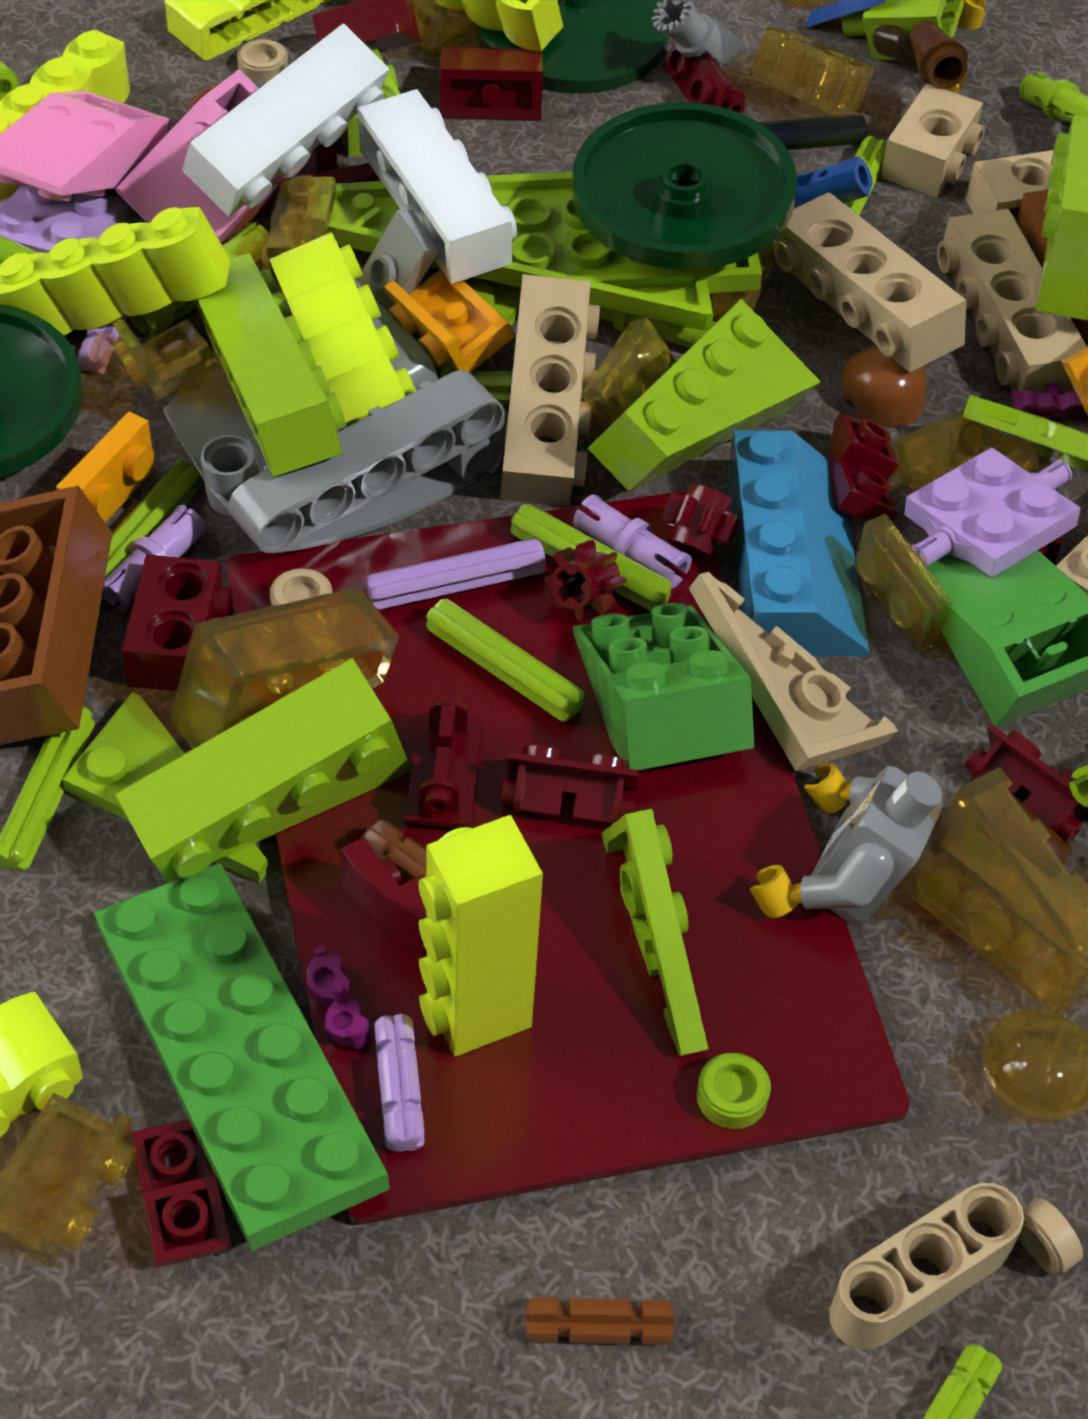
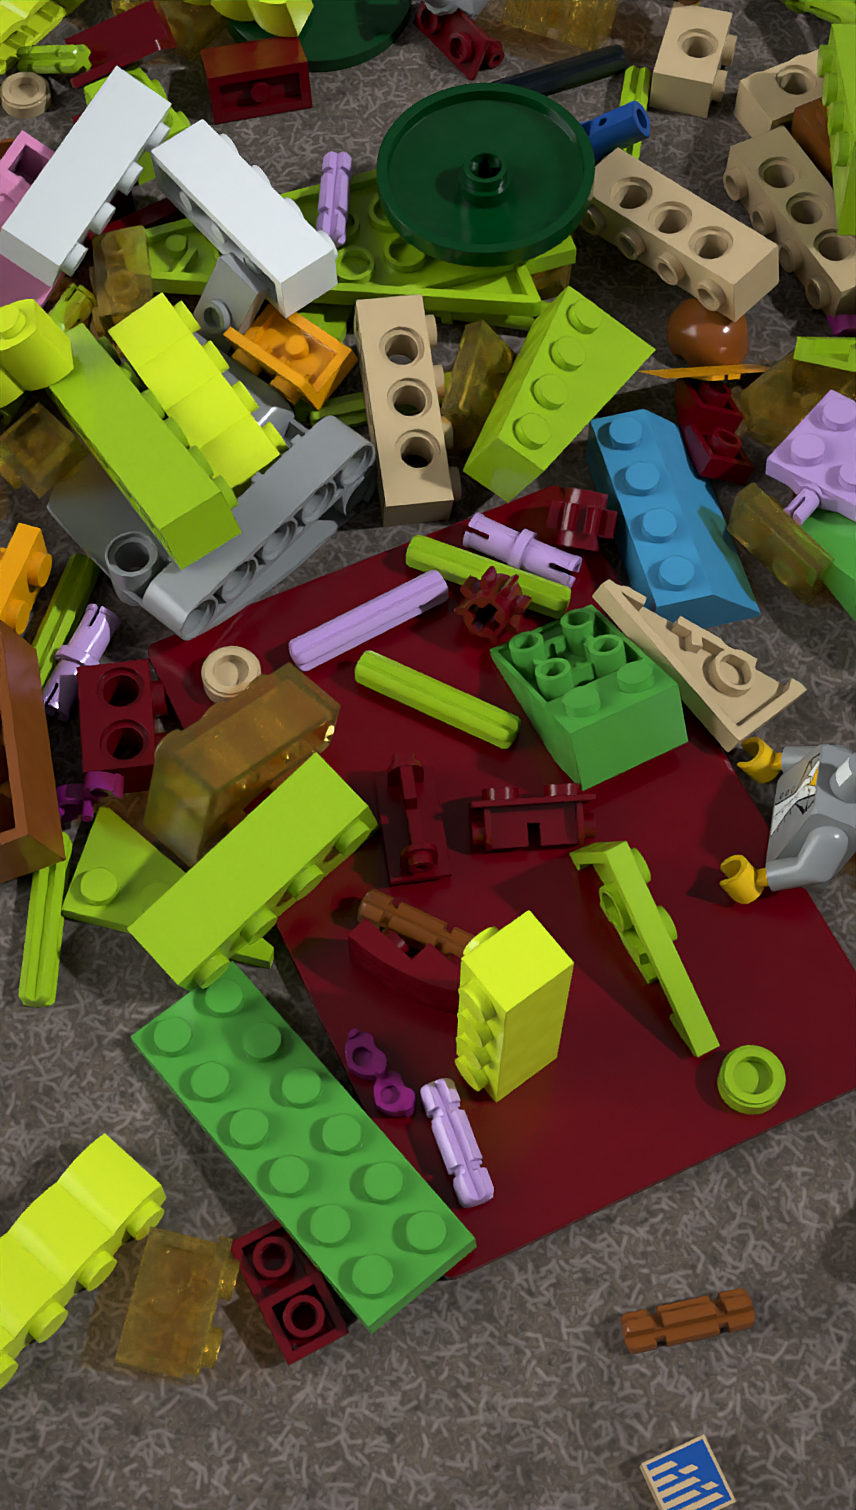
camera: 10 degrees left, 10 degrees up
none -> lime axle [16,44,91,74]
none -> magenta piece [56,771,124,827]
none -> lavender axle [316,151,352,248]
none -> light orange piece [639,364,783,381]

